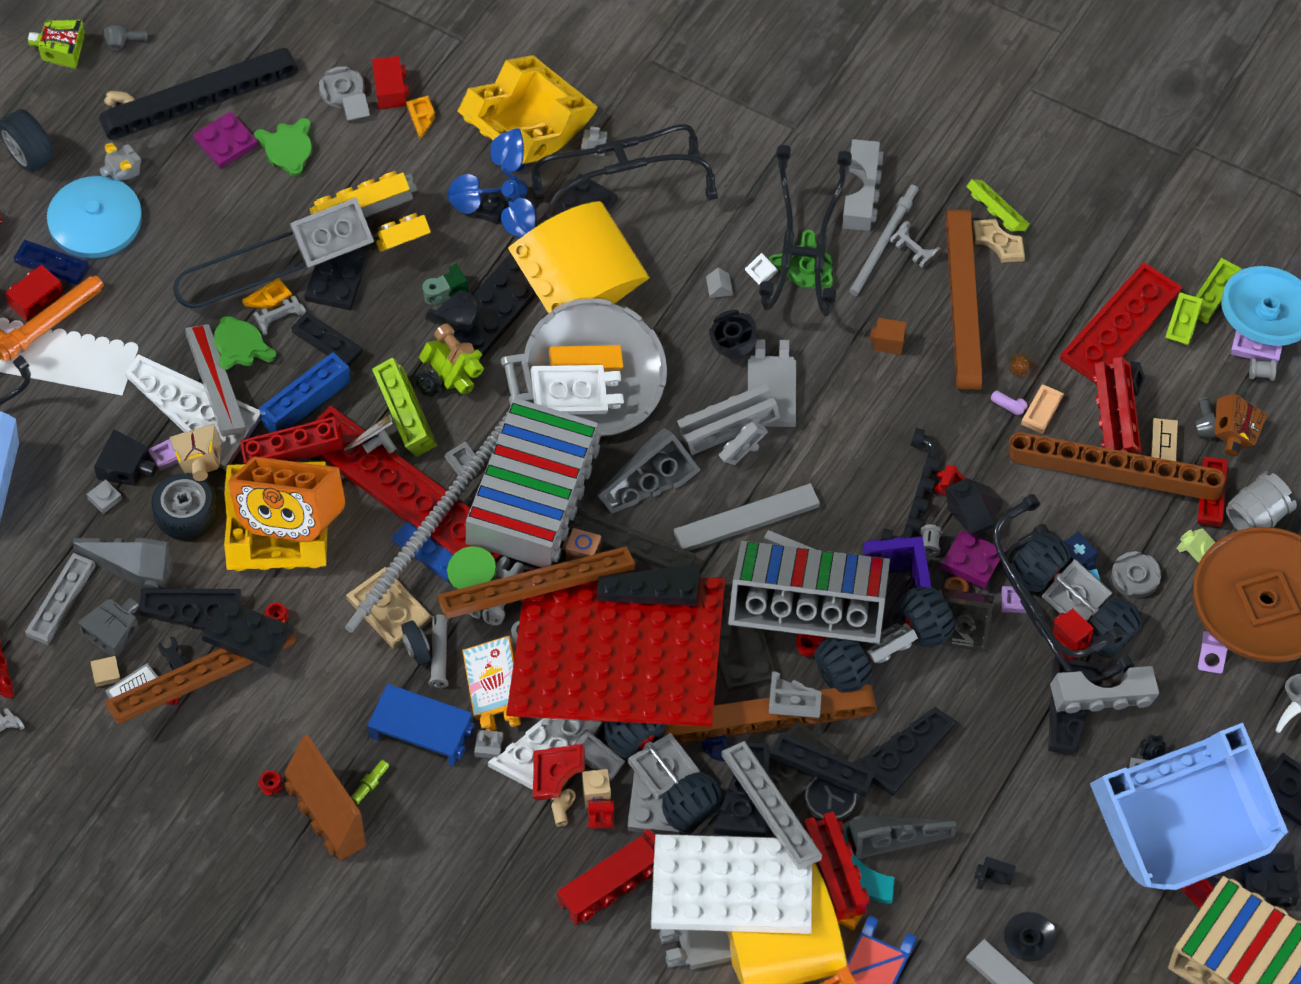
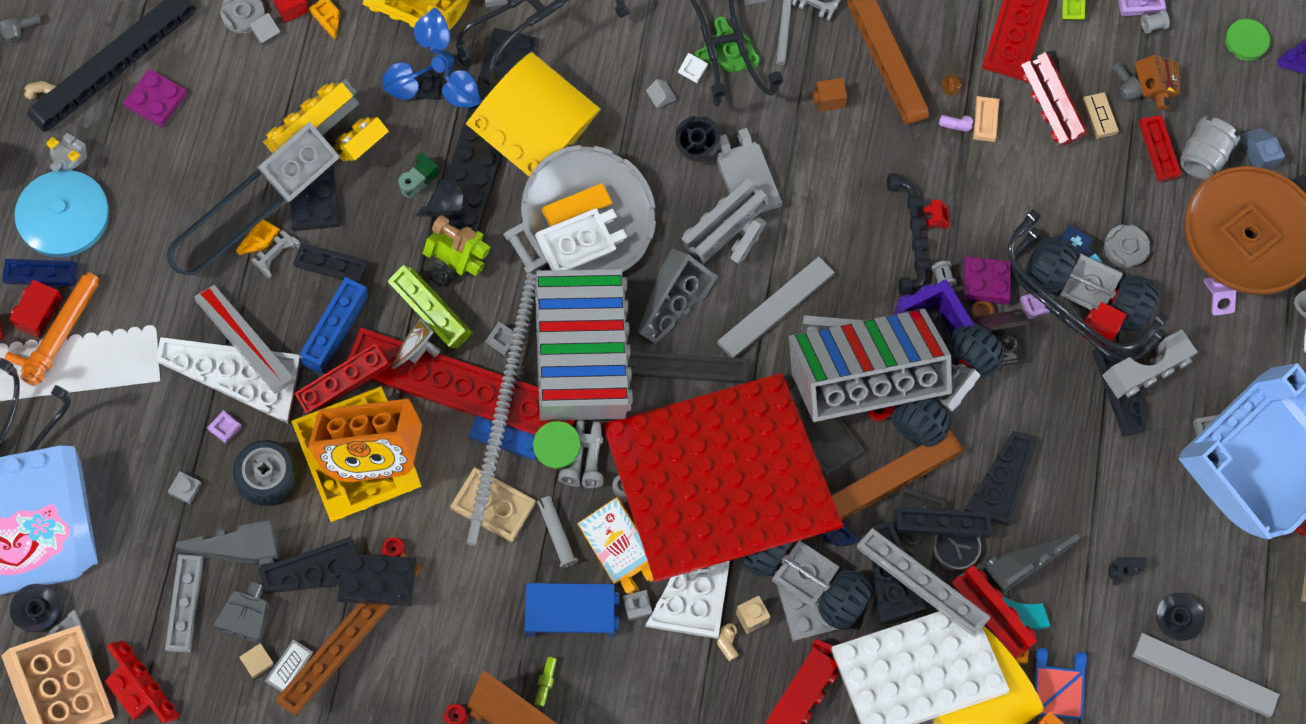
camera: 25 degrees left, 10 degrees up
black torso [94,429,157,486] -> none
black plate [158,636,188,670] -> none
tan torso [170,424,222,481] -> none
bright green tile [213,316,276,369] -> none
bright green tile [253,118,312,177] -> none
black wheel [401,620,431,665] -> none
dark orange plate [438,546,635,619] -> none
red tile [533,744,585,801] -> none
nougat brick [562,528,602,561] -> none
light grey tile [574,729,626,782] -> none
red tile [588,800,614,828] -> none
black wing [597,564,700,606] -> none
light grey wing [769,672,822,718] -> none
black slope [945,478,1003,537] -> none
dark orange beam [1009,432,1225,500] -> none
black plant [1140,734,1166,760] -> none
yellowish green bracket [1176,528,1216,563] -> none

